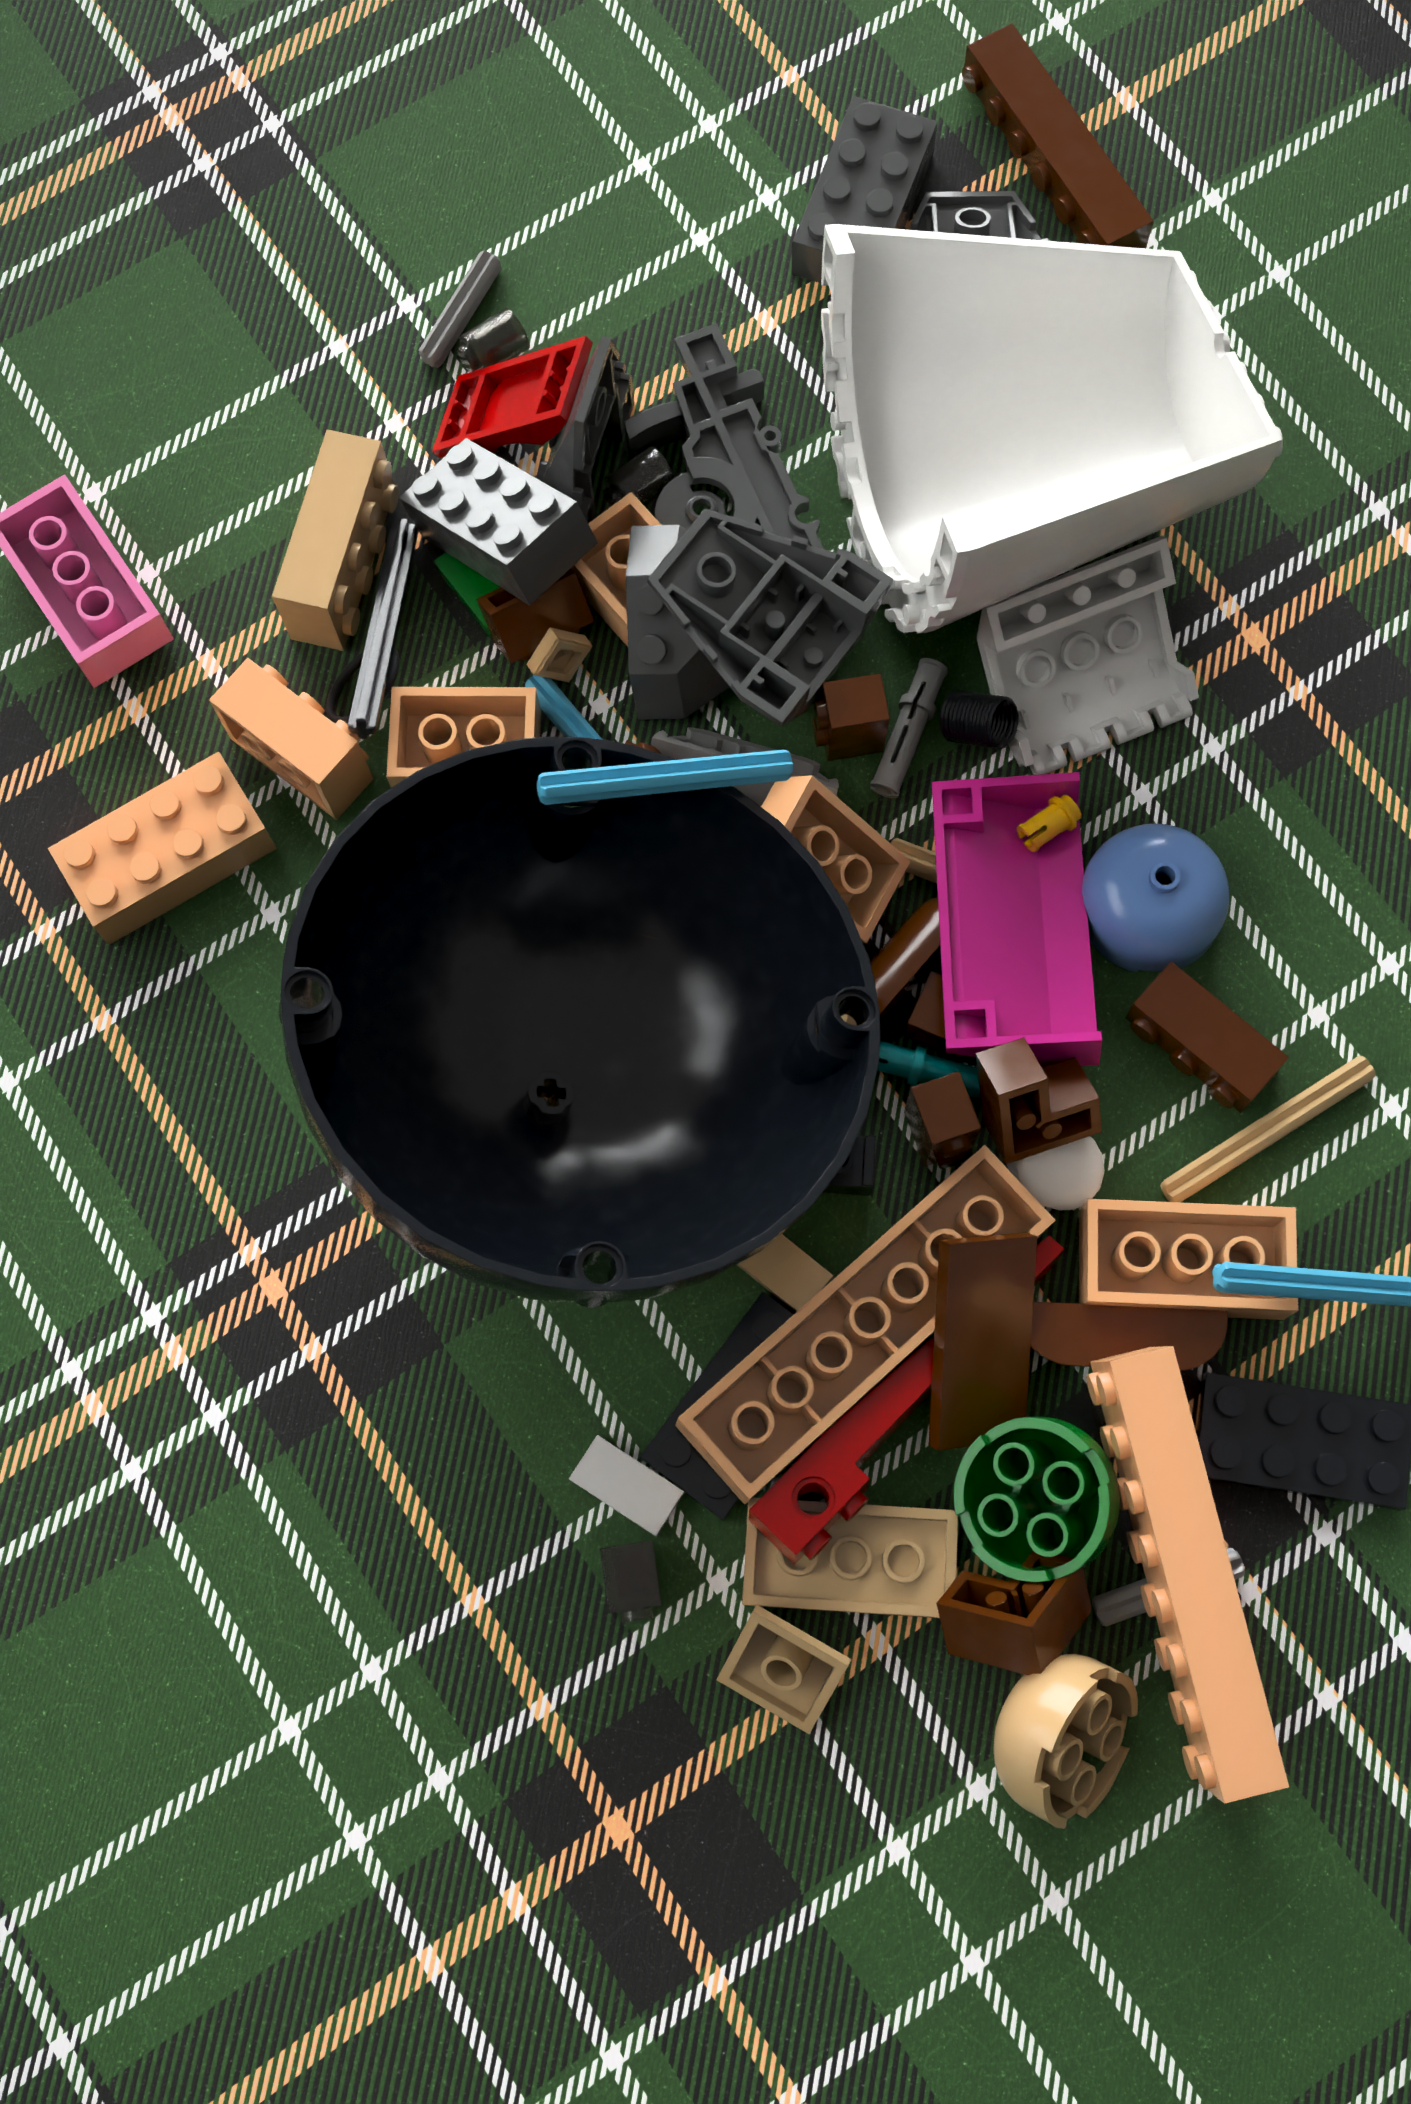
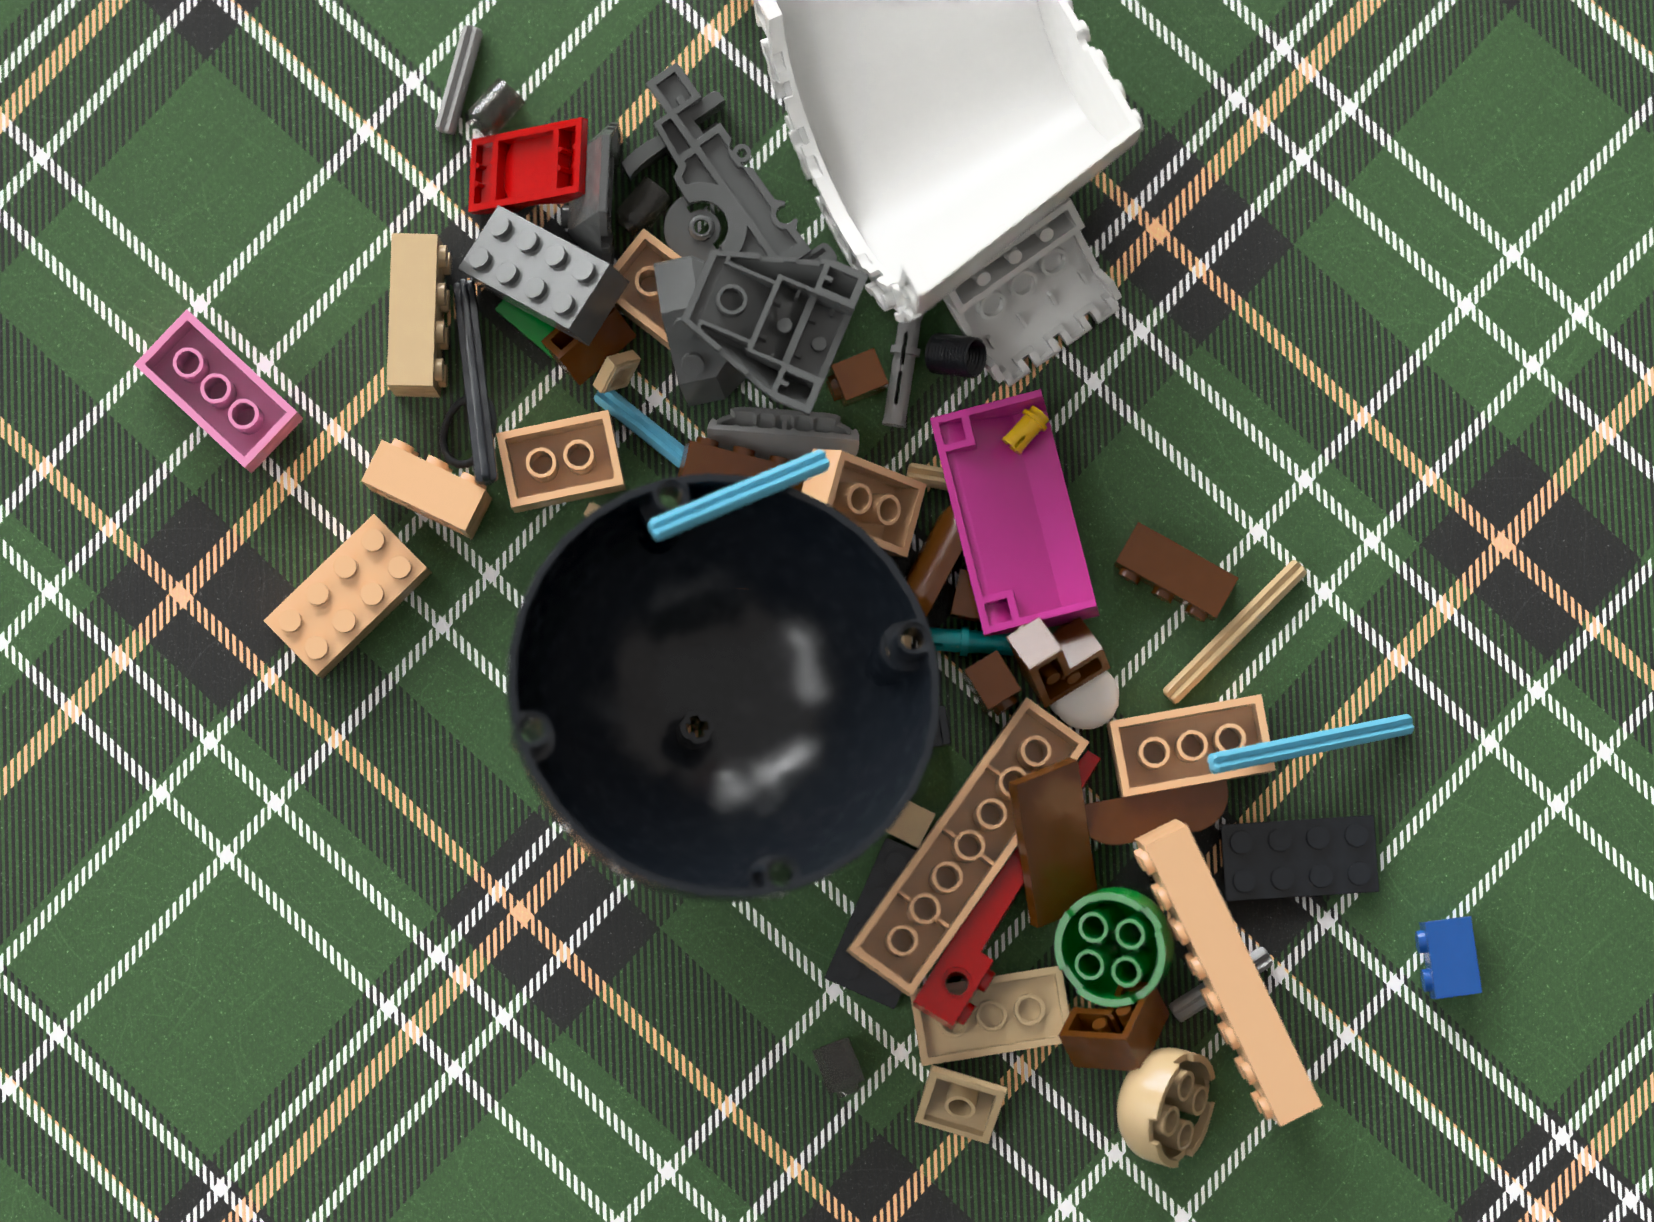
camera: 15 degrees left, 10 degrees up
white tile [569,1435,685,1537] -> none
medium blue cylinder [1082,823,1229,972] -> none

